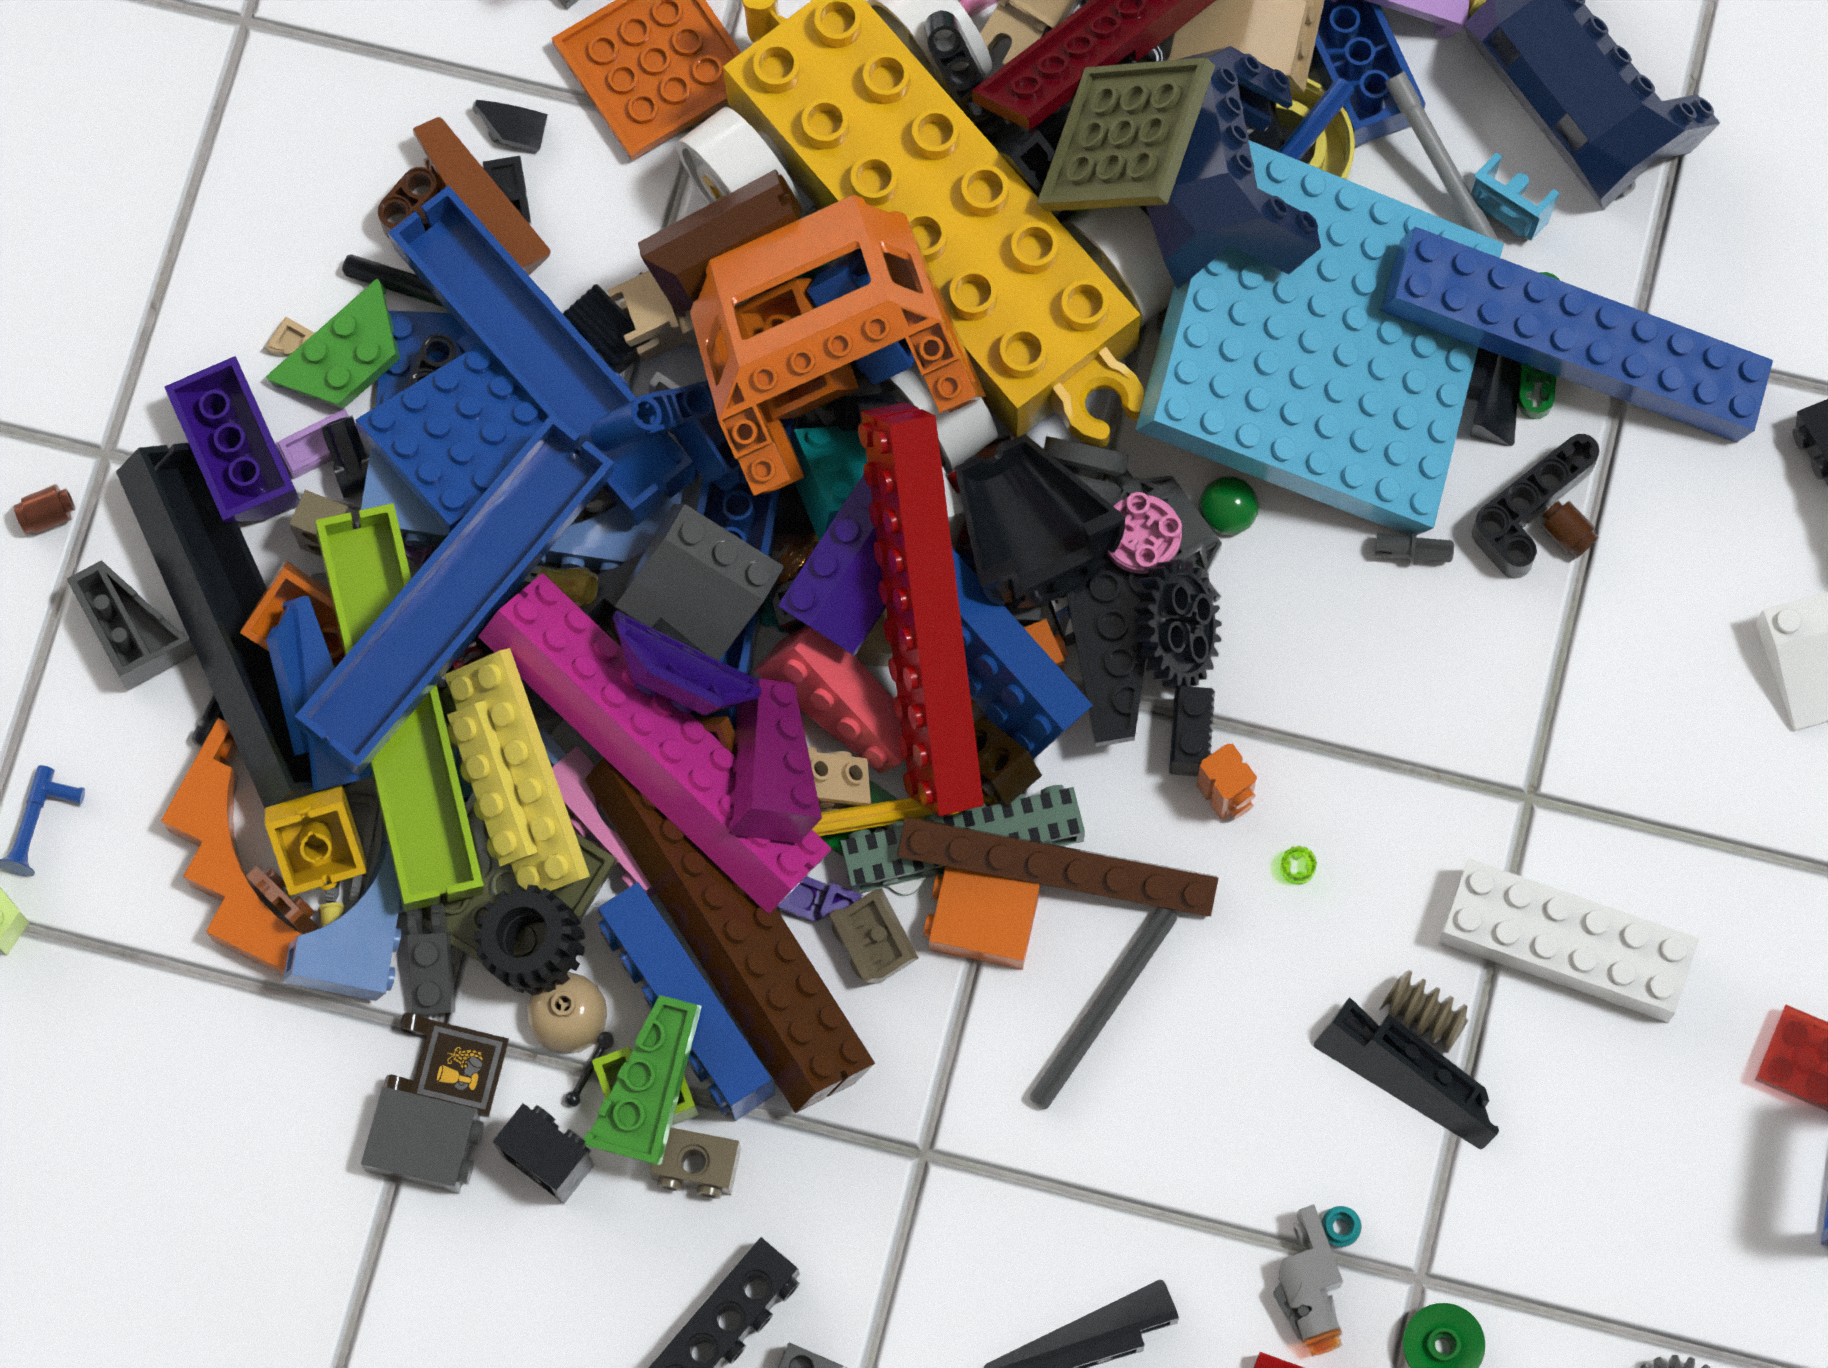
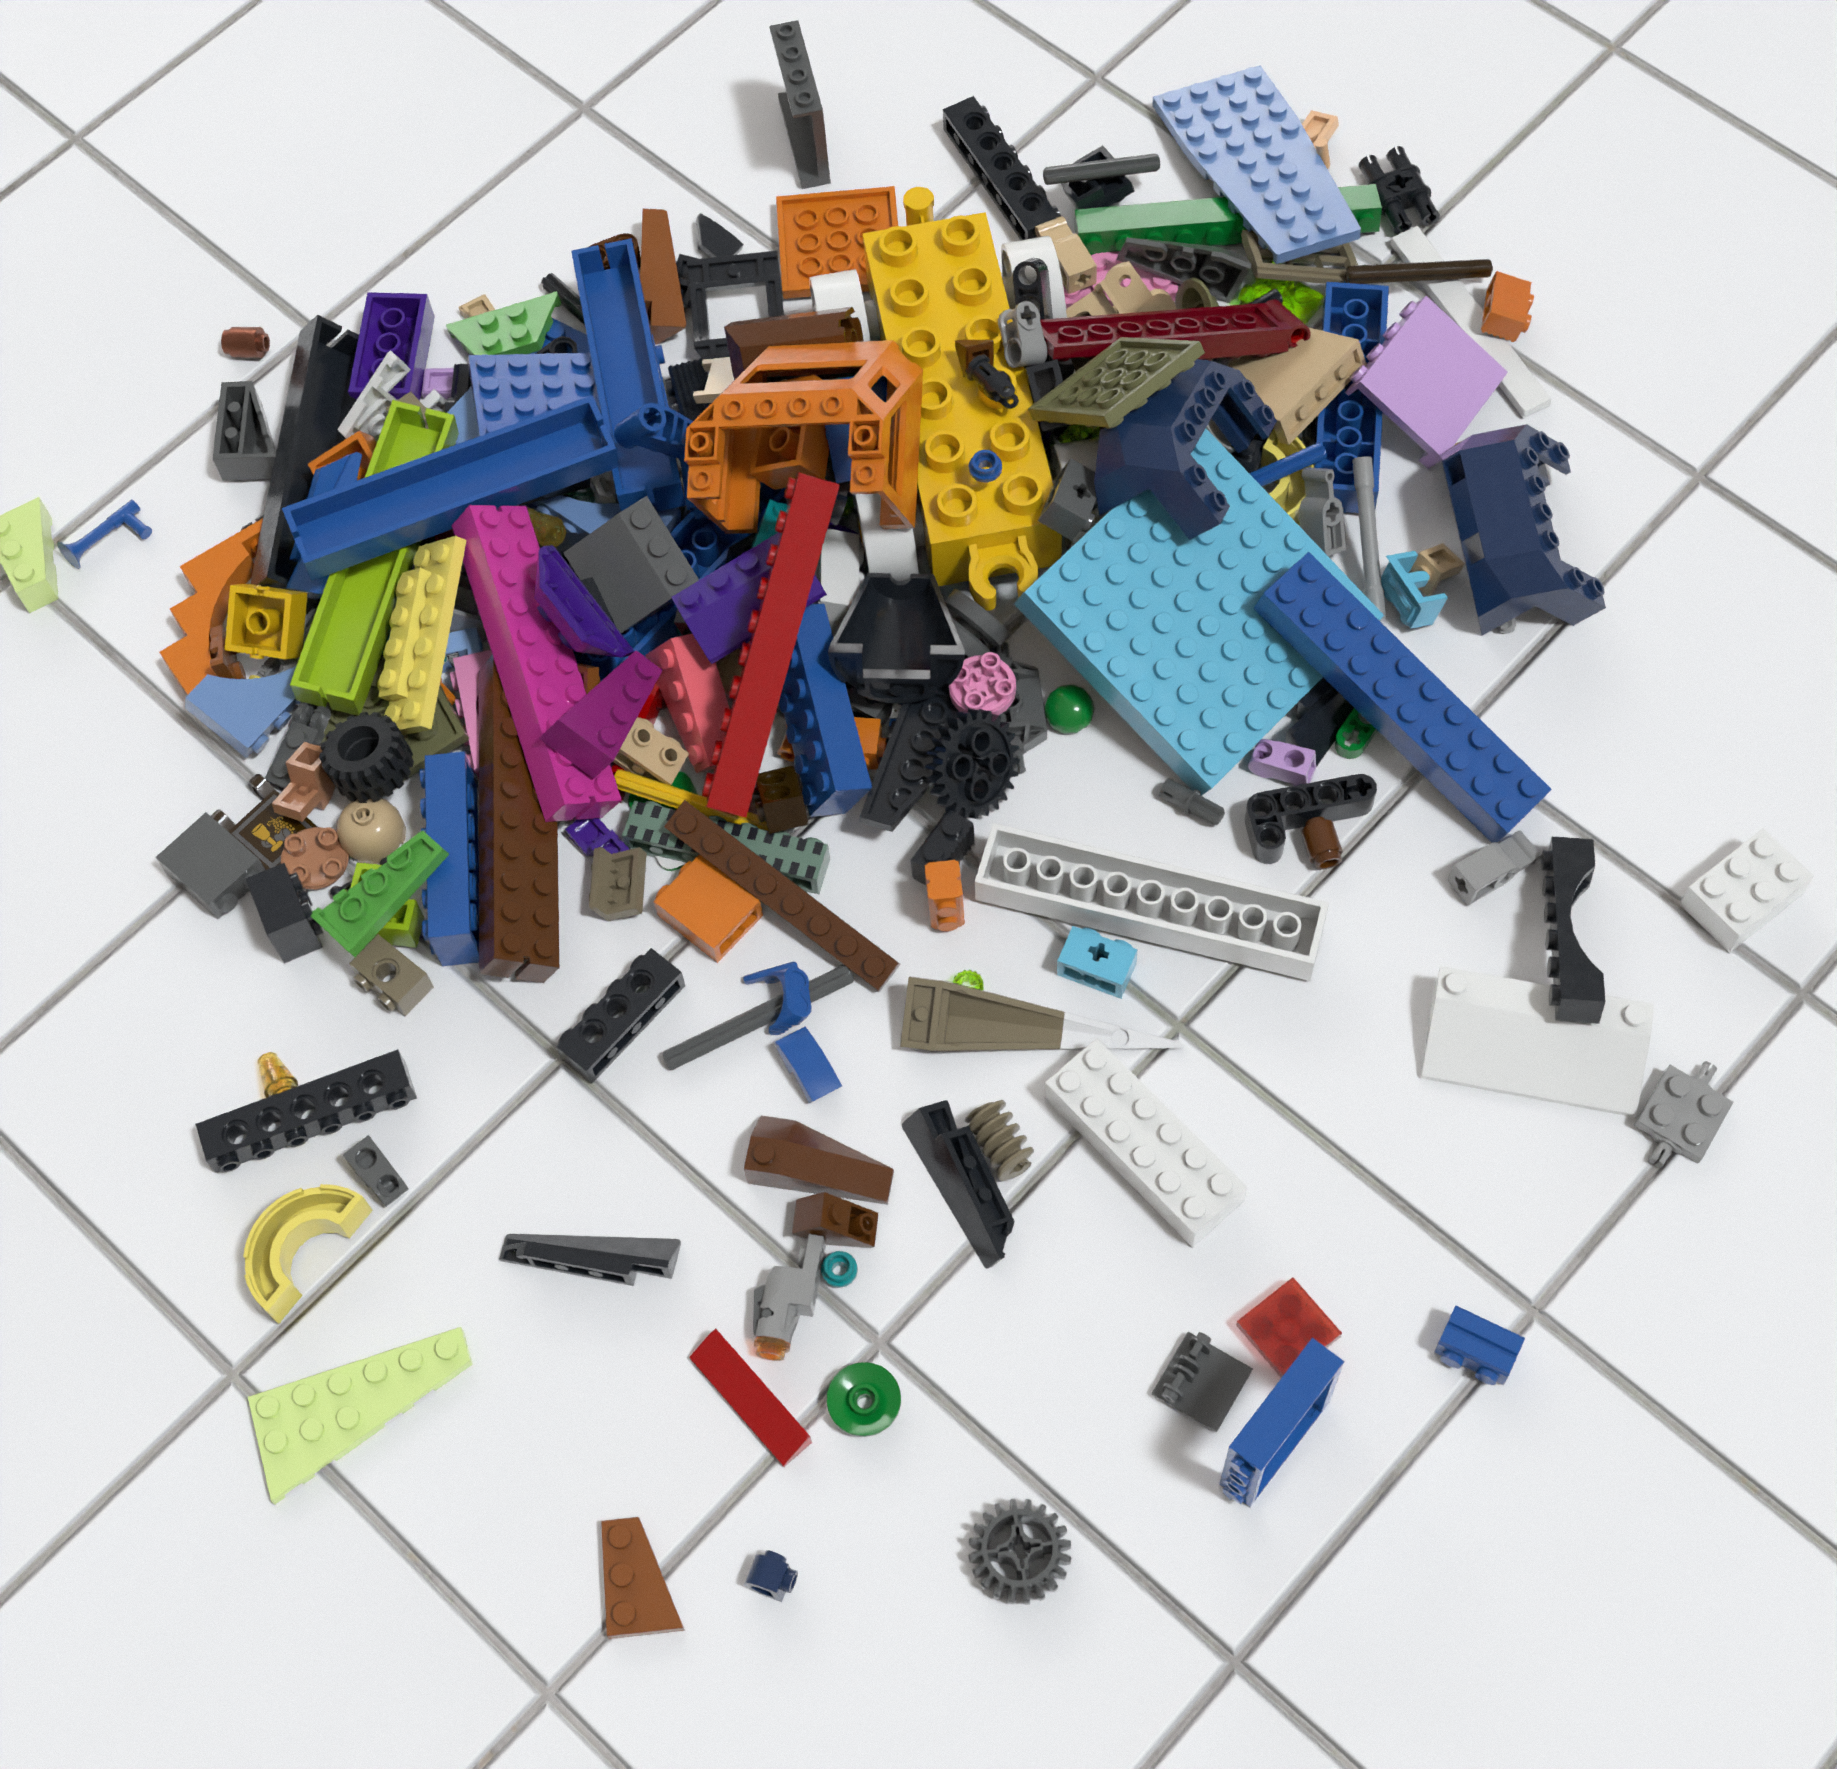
camera: 30 degrees right, 10 degrees down
none -> clear yellow cone [257,1052,298,1098]
none -> nougat brick [272,742,335,822]
none -> nougat dish [281,827,349,890]
none -> white wing [338,350,446,442]
none -> black brick [556,948,686,1084]
none -> black wedge [687,250,784,359]
none -> blue helmet [743,962,812,1035]
none -> reddish brown wedge [744,1115,894,1205]
none -> blue slope [774,1027,842,1103]
none -> reddish brown slope [792,1192,878,1248]
none -> dark tan plate [900,976,1185,1051]
none -> reddish brown slope [955,340,994,378]
none -> black piece [965,354,1019,409]
none -> blue plate [969,450,1002,482]
none -> white brick [974,823,1329,981]
none -> light grey piece [998,301,1048,368]
none -> dark grey brick [1038,458,1098,541]
none -> medium azure brick [1057,926,1138,999]
none -> dark grey hinge [1151,1332,1253,1432]
none -> lavender leg [1248,739,1316,786]
none -> light grey piece [1299,467,1346,556]
none -> tan bracket [1409,543,1465,596]
none -> light grey piece [1448,830,1542,906]

